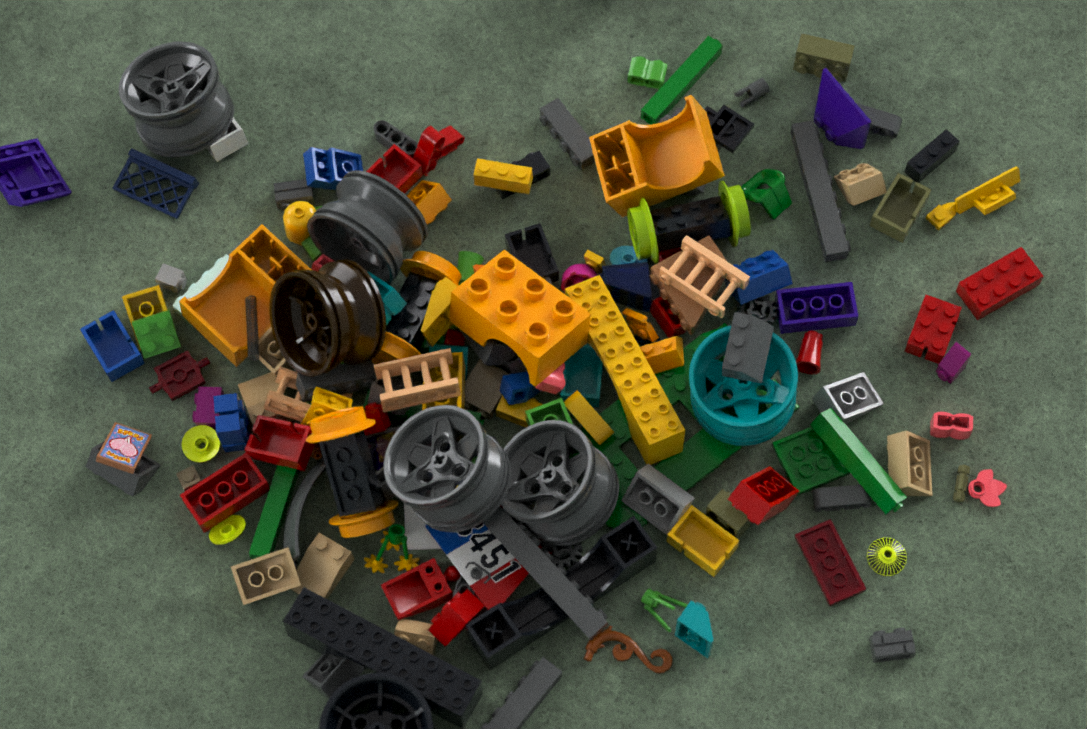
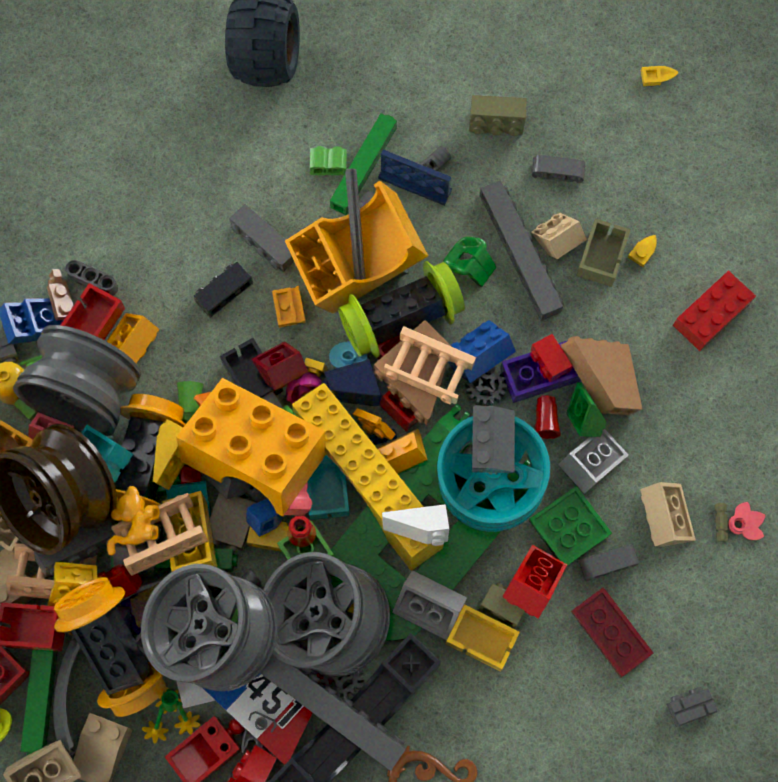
camera: 15 degrees left, 5 degrees up
red beam [413,126,465,176] -> none
yellow brick [473,158,533,194] -> none
yellow beam [564,390,614,445] -> none
bright green plant [641,588,688,632] -> none
teal slope [675,600,713,658] -> none
black bracket [704,105,754,153] -> none
green brick [810,408,908,515] -> none
dark purple slope [814,68,871,149] -> none
dish [867,538,907,576] -> none
black brick [904,129,960,183] -> none
red piece [904,294,962,364] -> none
coral brick [930,412,973,440] -> none
magenta slope [936,342,971,384] -> none
yellow bracket [955,166,1020,215] -> none
none -> medium nougat hinge [47,269,73,320]
none -> light orange animal [107,486,160,556]
none -> dark red slope [252,341,308,390]
none -> light orange plate [272,286,306,328]
none -> red plant [287,516,316,547]
none -> dark grey axle [345,168,366,280]
none -> dark blue fence [378,150,452,206]
none -> white slope [382,505,449,546]
none -> red brick [530,334,573,382]
none -> medium nougat slope [561,336,642,415]
none -> green slope [566,382,606,437]
none -> yellow plate [641,66,678,86]

